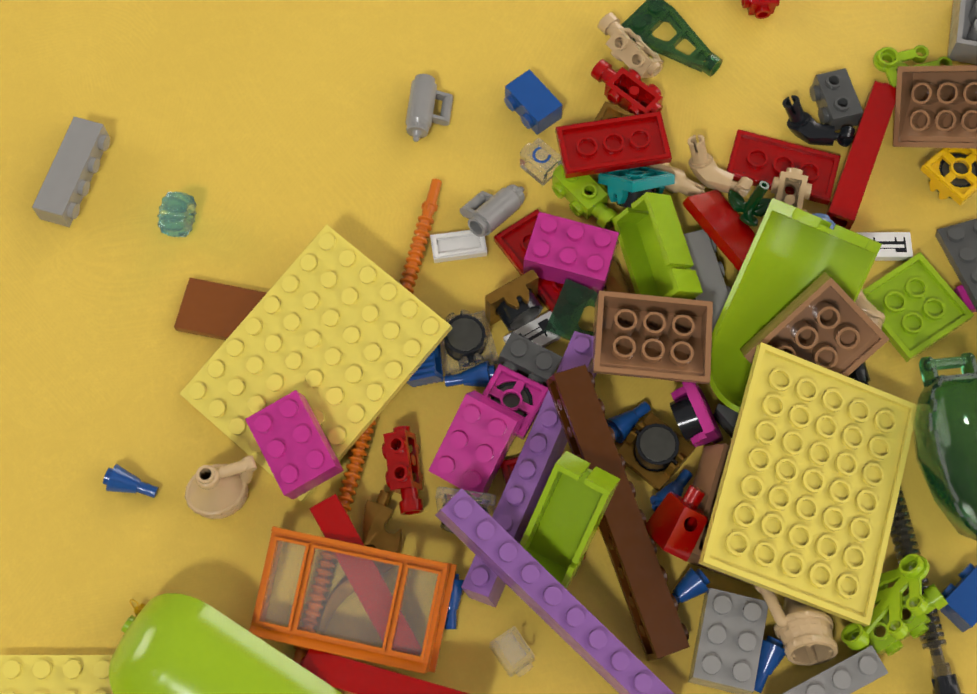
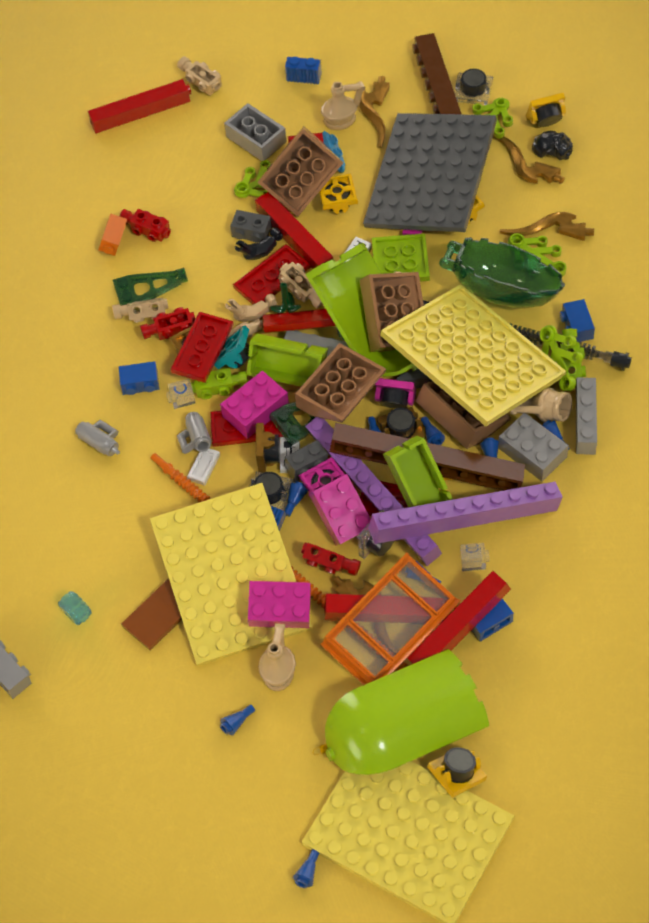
camera: 55 degrees left, 10 degrees down
red torso [645,484,708,562] -> none

